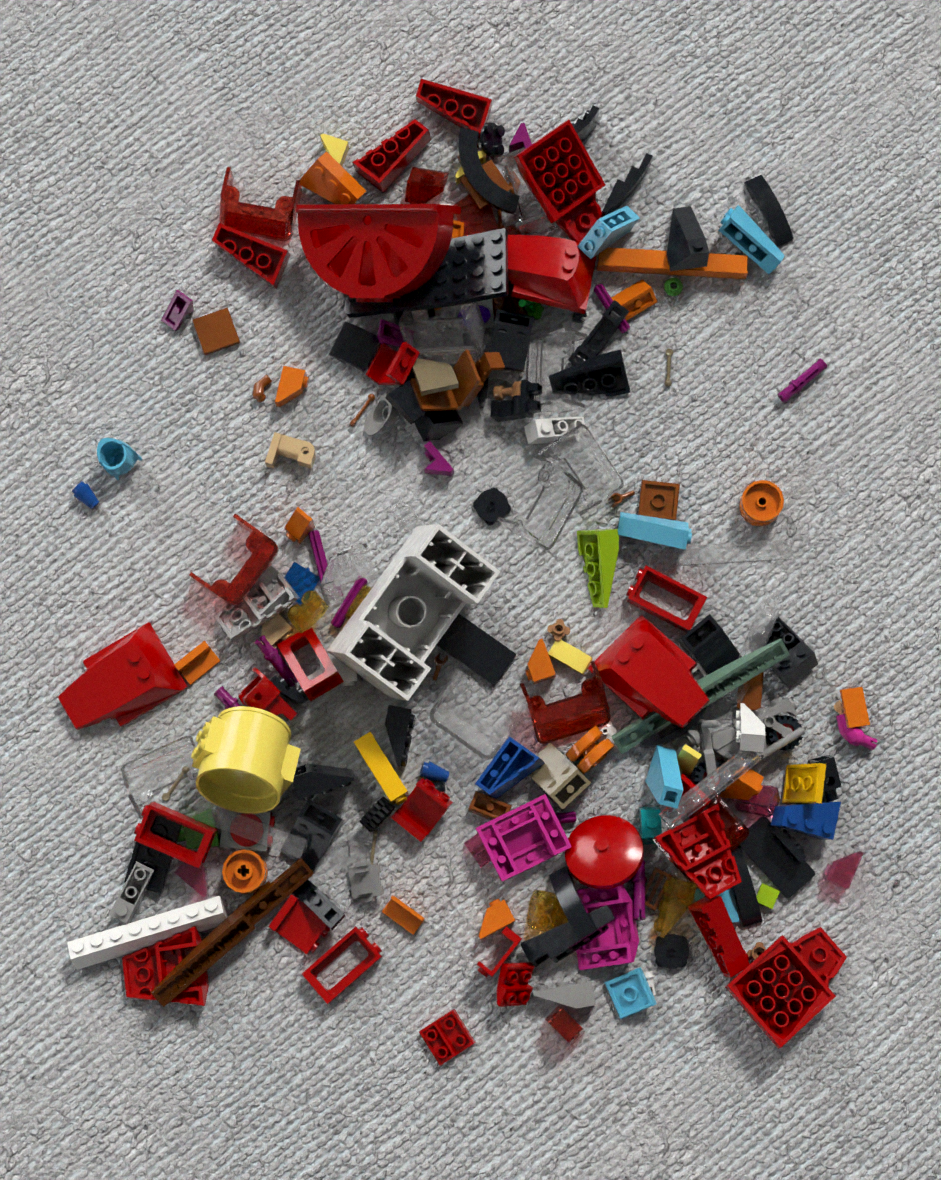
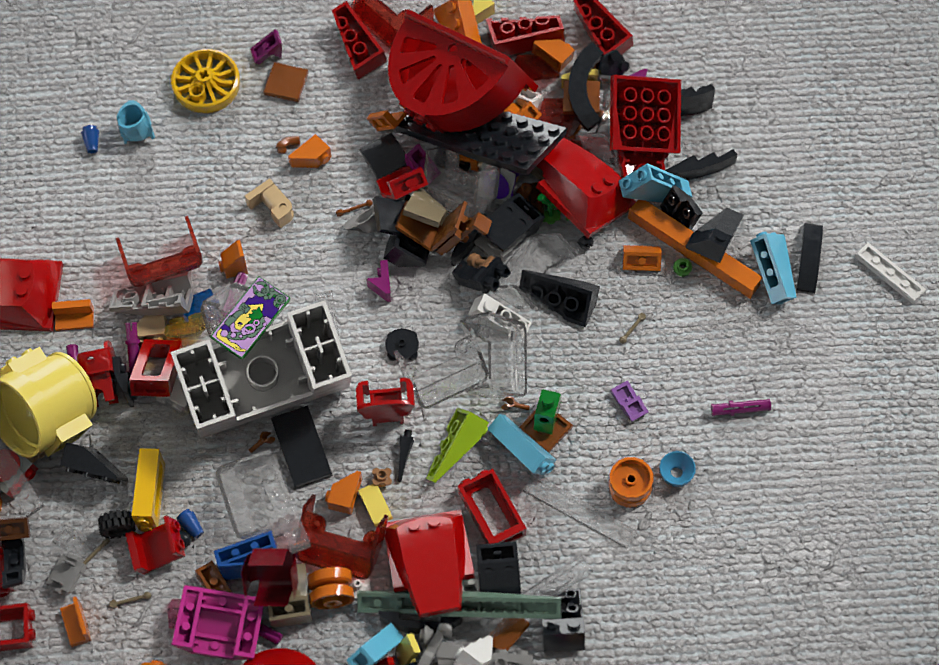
camera: 35 degrees right, 15 degrees down
black slope [280,799,344,871] -> none
black slope [385,705,416,771] -> none
black slope [568,300,629,365] -> none
magenta axle [594,284,630,334] -> none
none -> dark tan hinge [109,592,151,609]
none -> yellow piece [171,49,240,113]
none -> tile [210,276,291,361]
none -> dark red piece [241,548,299,606]
none -> clear tile [256,461,311,554]
none -> red piece [356,377,415,426]
none -> orange panel [366,110,407,131]
none -> black piece [397,429,414,482]
none -> orange slope [531,40,575,73]
none -> green torso [533,389,562,435]
none -> medium lavender slope [610,380,648,422]
none -> dark azure piece [659,451,696,487]
none -> black slope [660,186,703,230]
none -> white tile [855,243,926,304]

